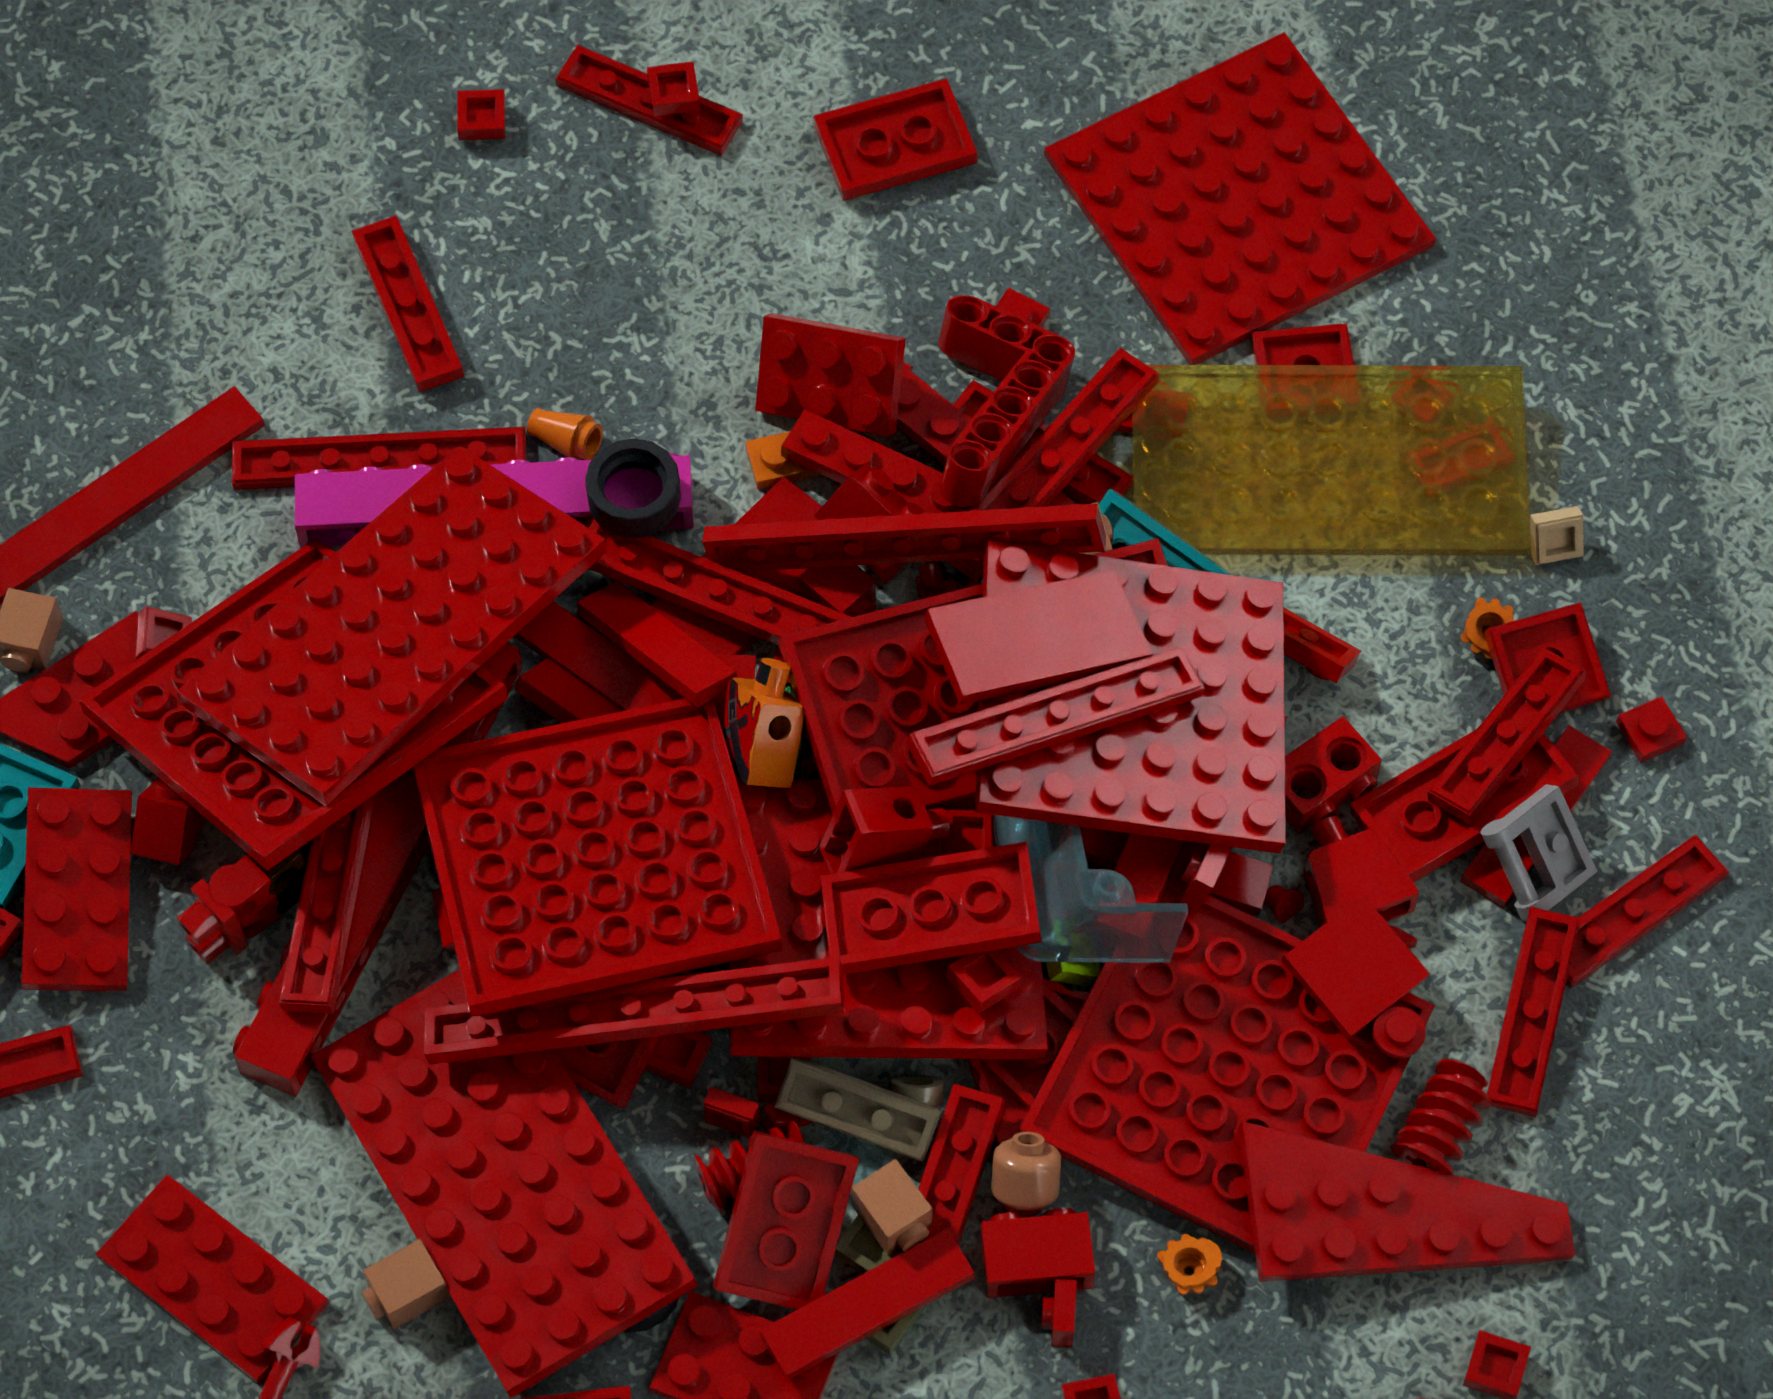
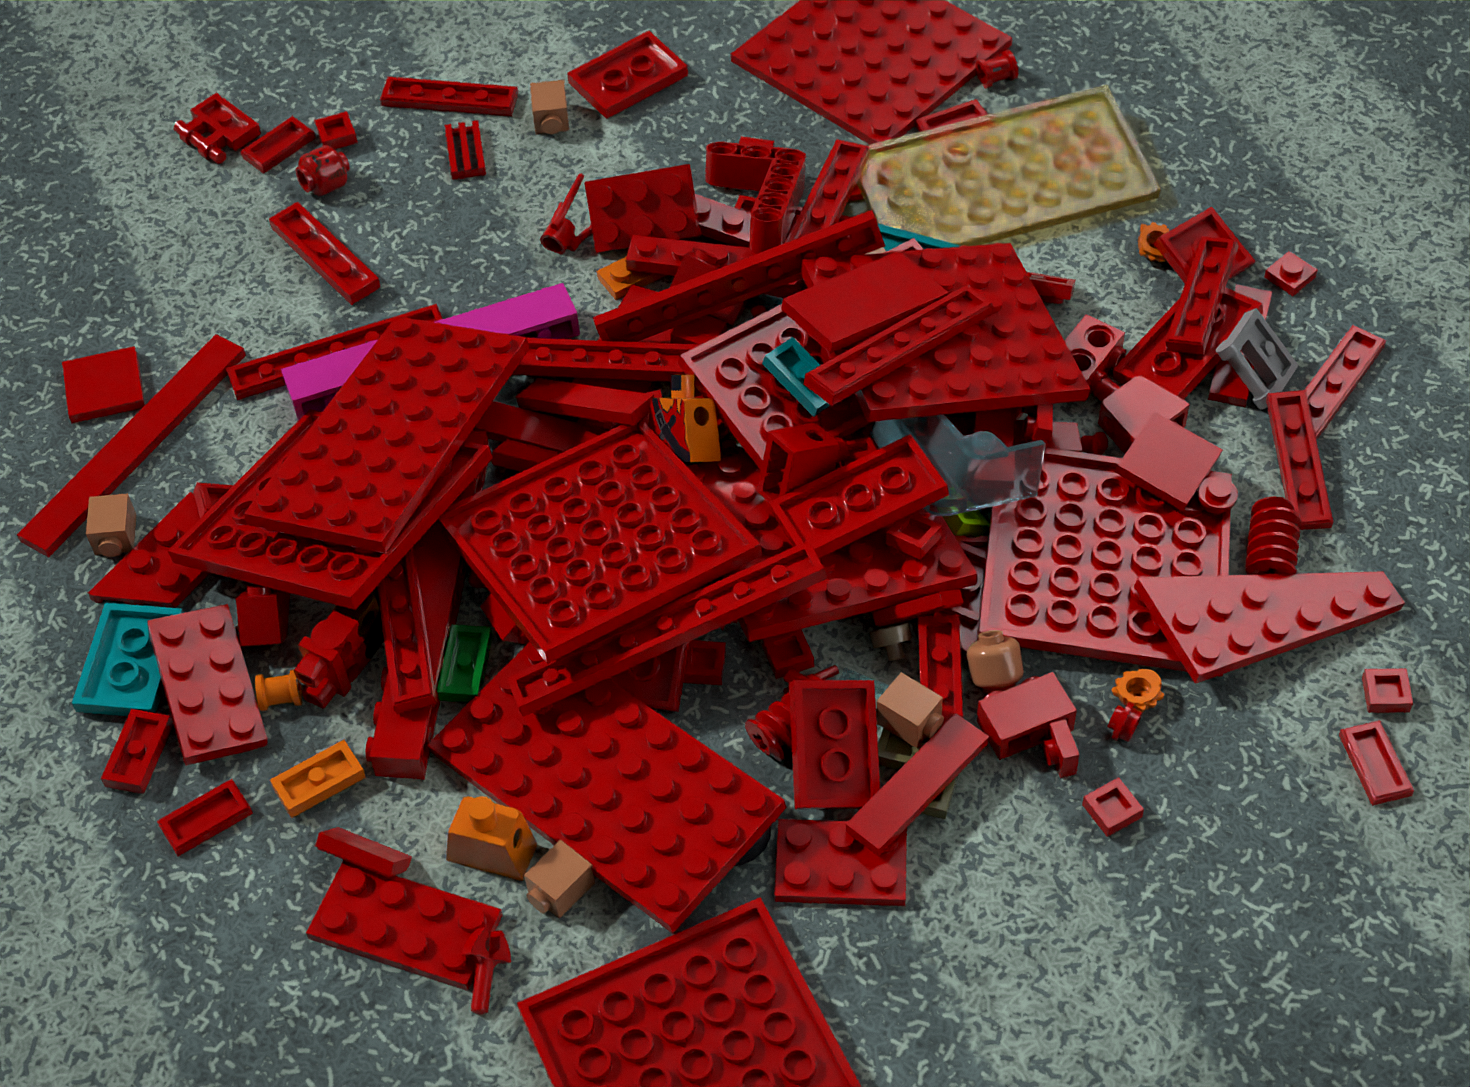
camera: 15 degrees left, 10 degrees down
orange cone [527,408,603,460] -> none
black tyre [585,438,681,538] -> none
red plate [647,61,701,117] -> none
red tile [703,1087,760,1138] -> none
dark tan tile [774,1057,942,1162] -> none
tan tile [1530,506,1584,565] -> none
none -> red tile [62,346,145,423]
none -> red plate [173,92,261,164]
none -> red tile [240,116,316,174]
none -> orange bush [255,669,303,711]
none -> orange plate [270,740,366,818]
none -> red head [295,145,350,197]
none -> red tile [315,827,412,878]
none -> green plate [437,624,493,703]
none -> red tile [445,120,486,180]
none -> orange torso [446,796,537,881]
none -> nougat brick [530,80,569,134]
none -> red plant [540,173,593,255]
none -> teal plate [762,337,831,417]
none -> red tile [872,589,964,627]
none -> red bush [975,50,1019,89]
none -> red plate [1107,701,1143,742]

